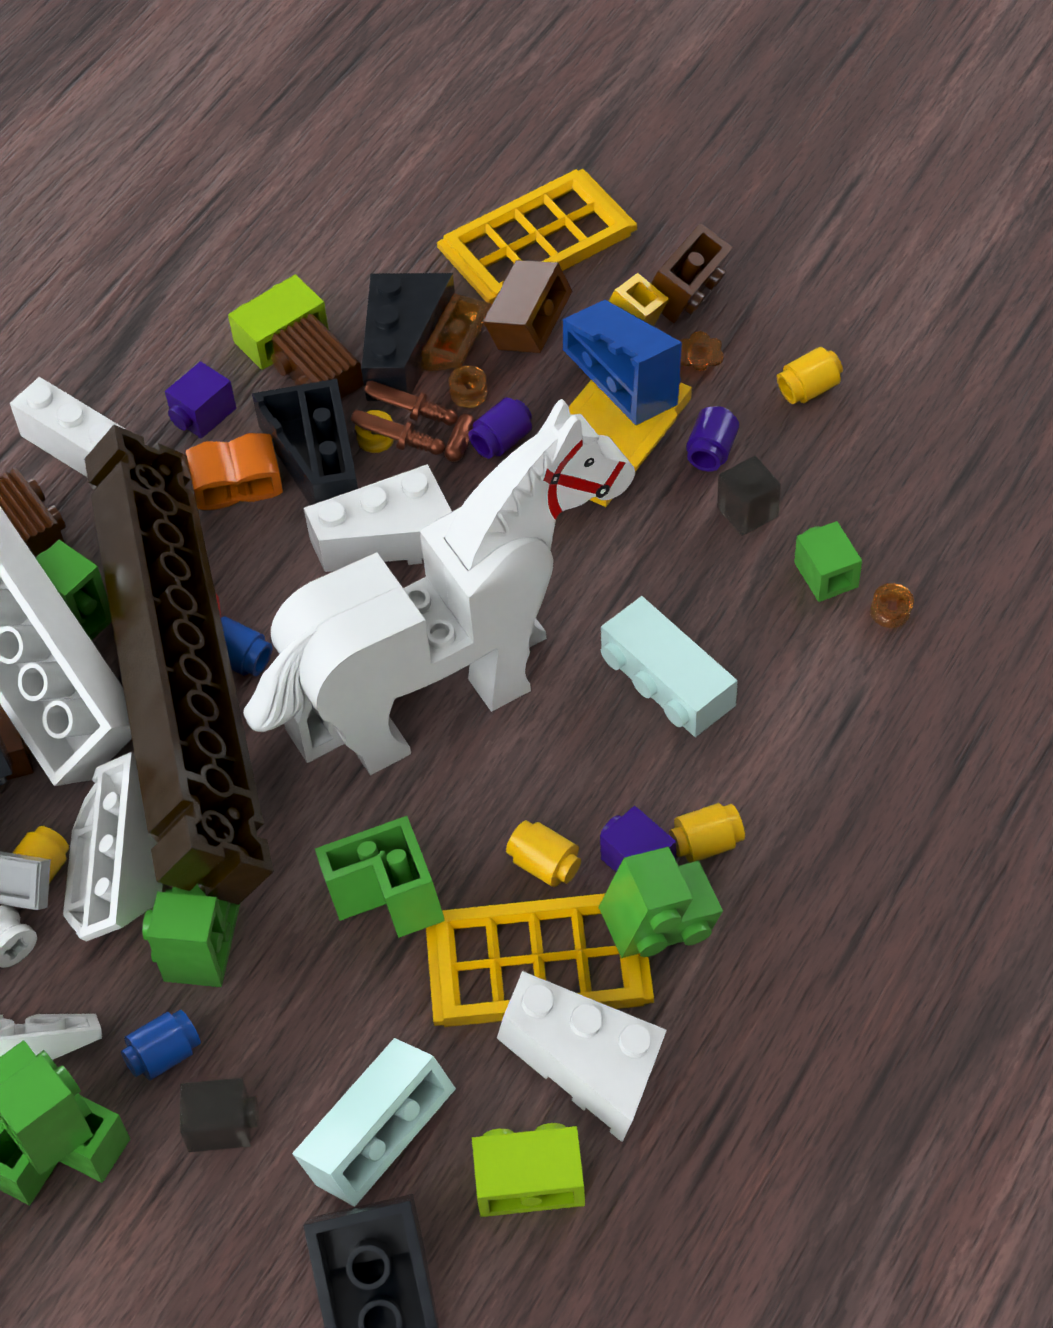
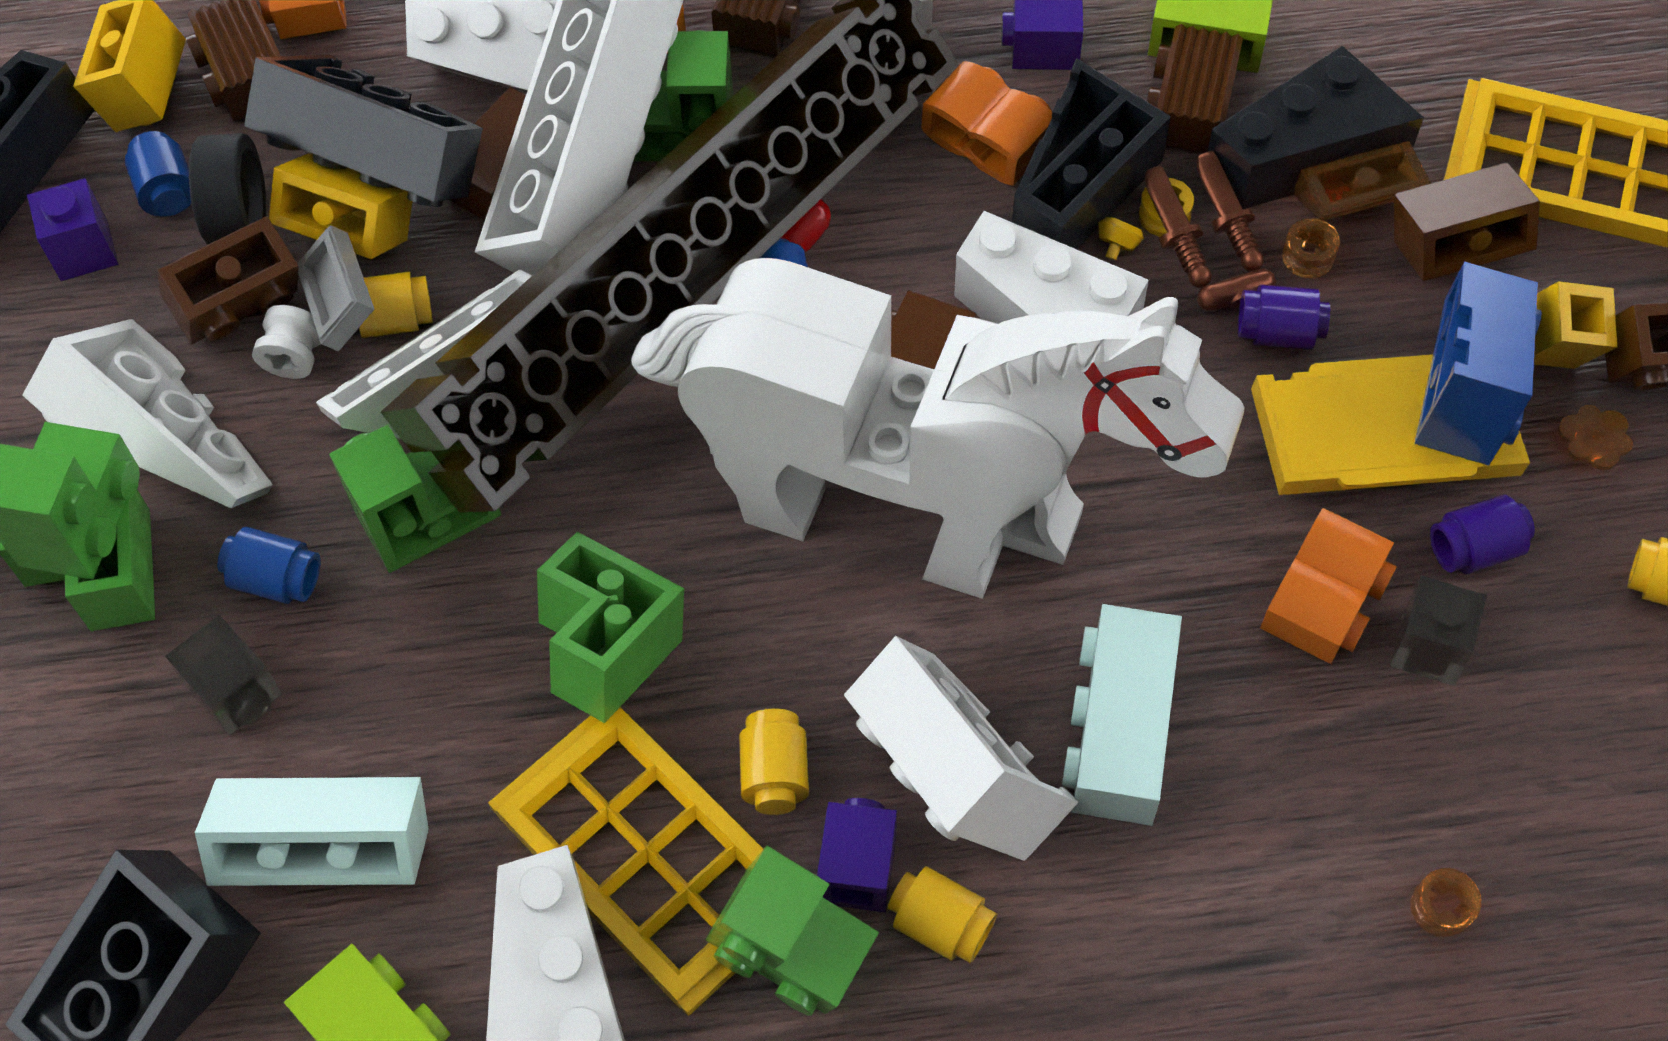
camera: 50 degrees right, 5 degrees up
bright green brick [794,521,862,602] -> none
none -> white wedge [844,636,1079,861]
none -> yellow rock [1098,217,1144,261]
none -> orange brick [1260,508,1397,664]

